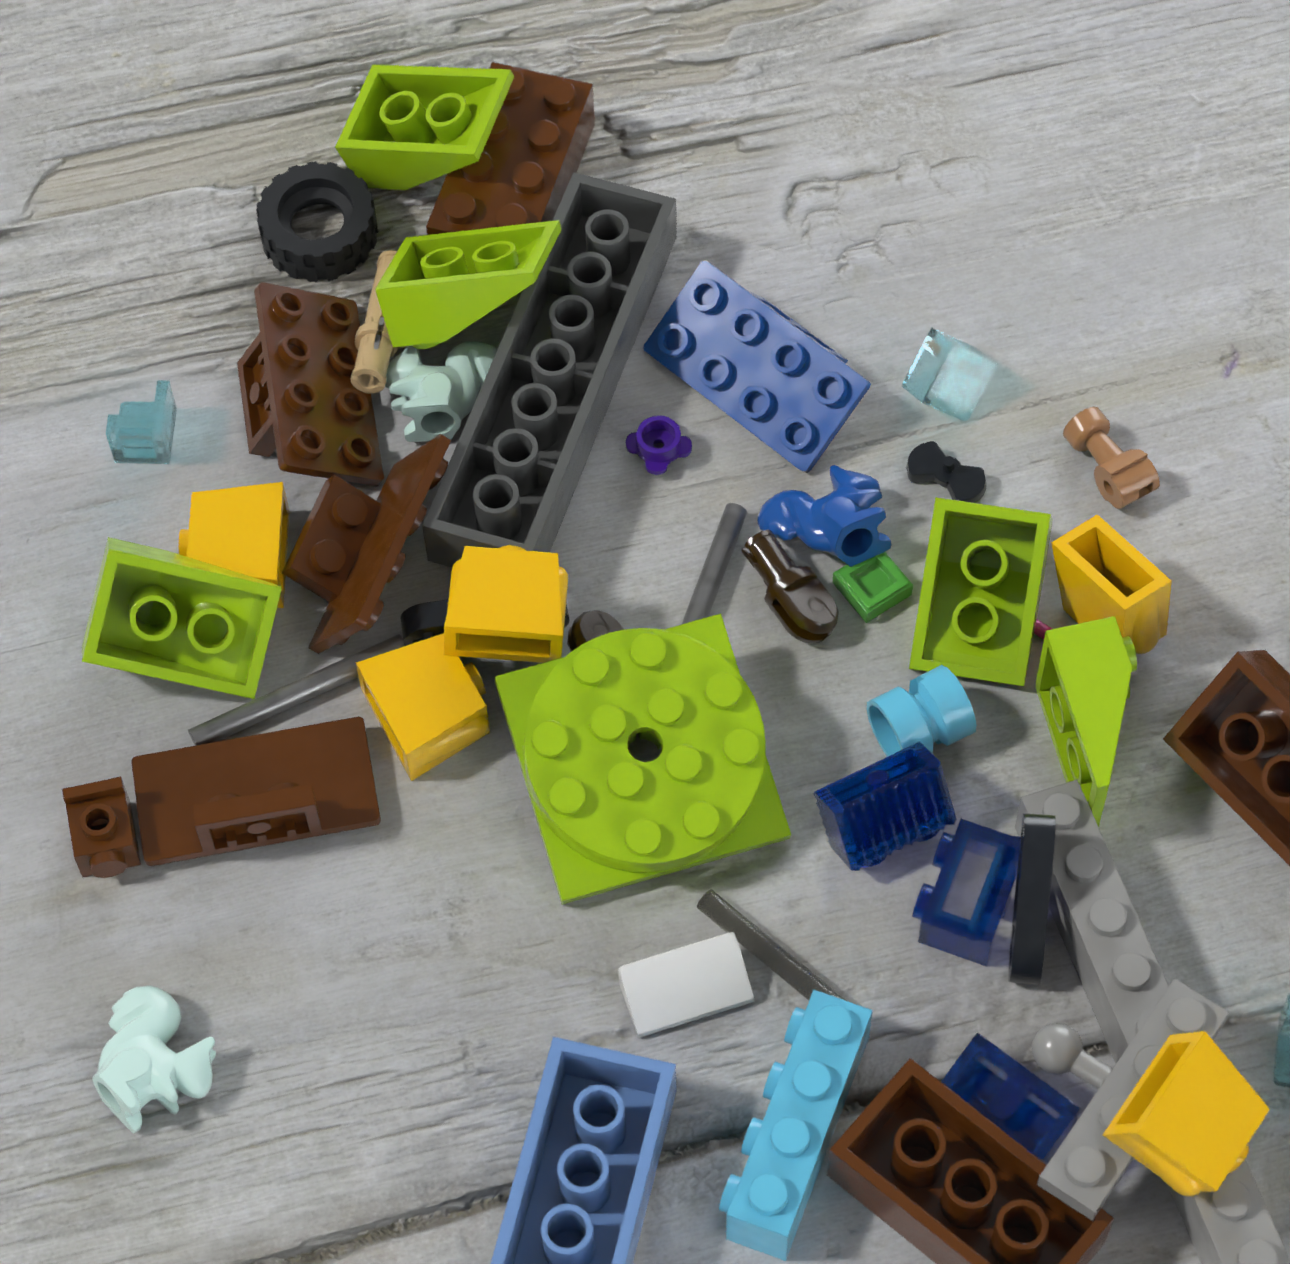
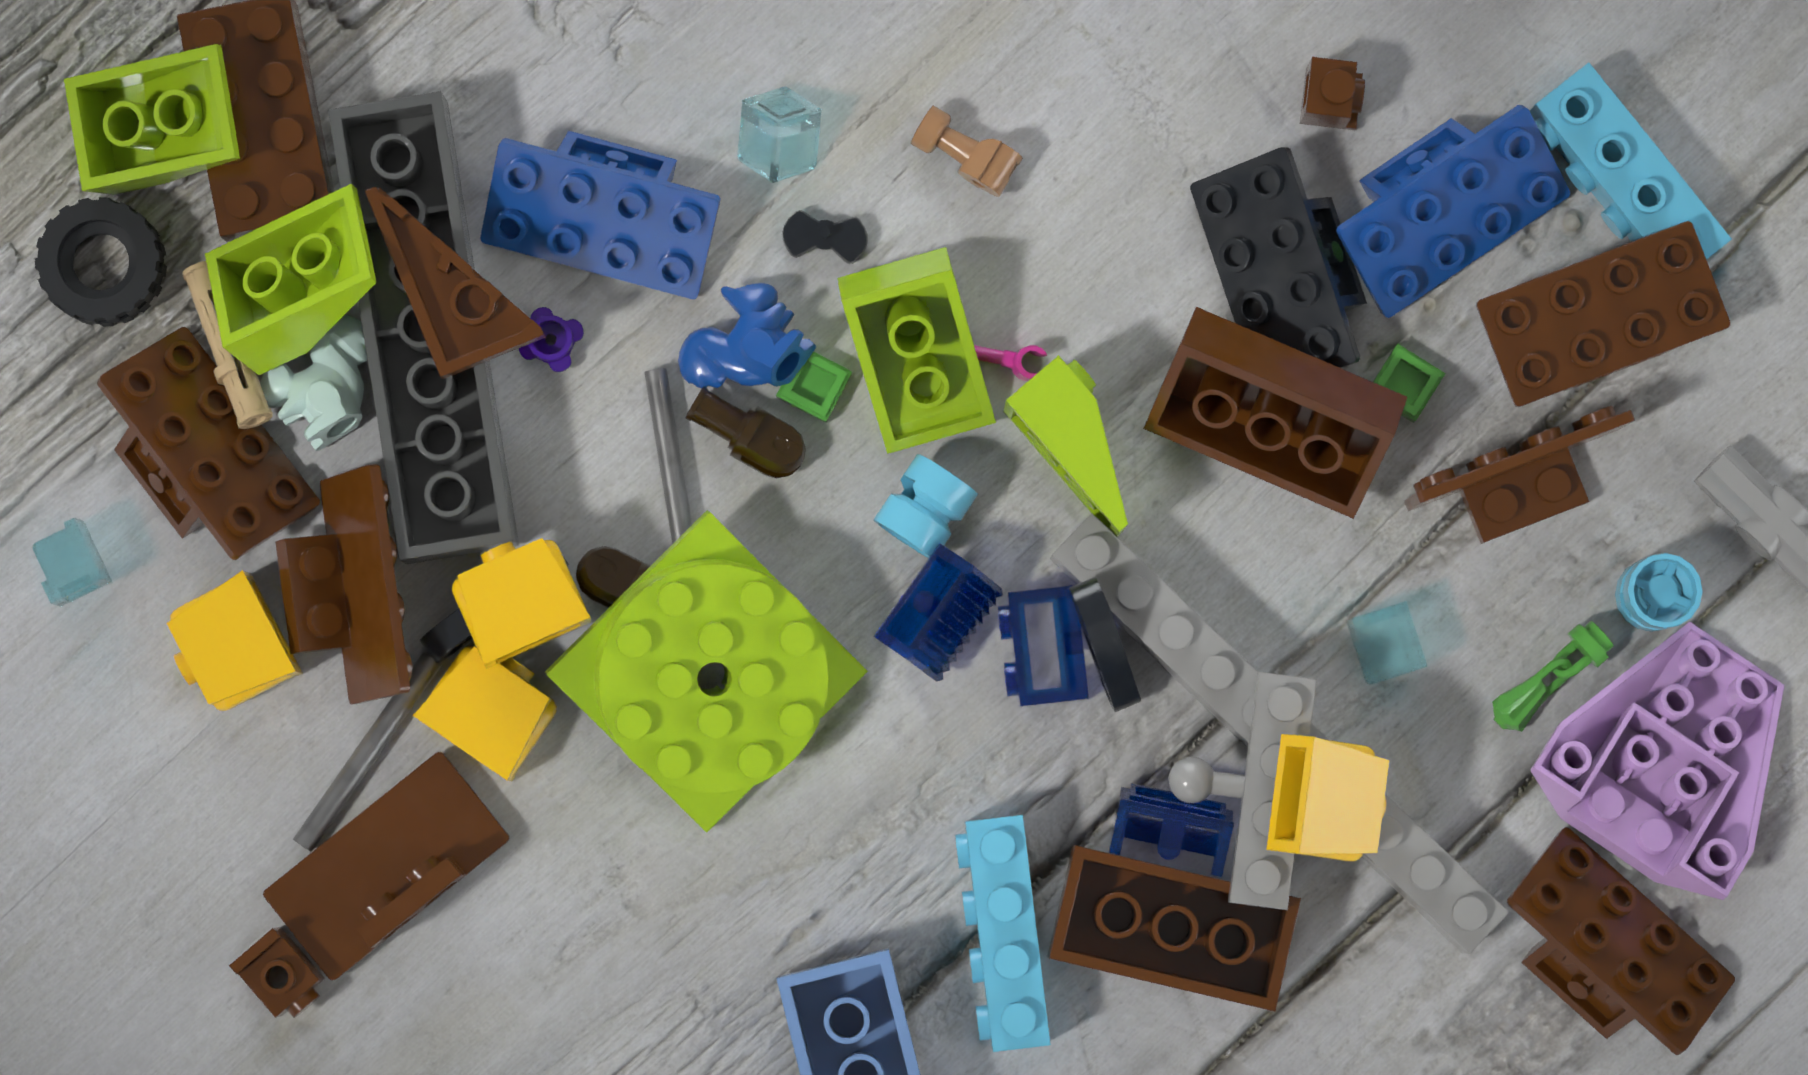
camera: 30 degrees left, 25 degrees up
lime slope [81,537,282,699] -> none
white slope [618,932,754,1038] -> none
clear smoke bar [697,889,847,1001] -> none
yellow torso [1051,514,1172,654] -> none
none -> reddish brown wing [365,187,545,379]

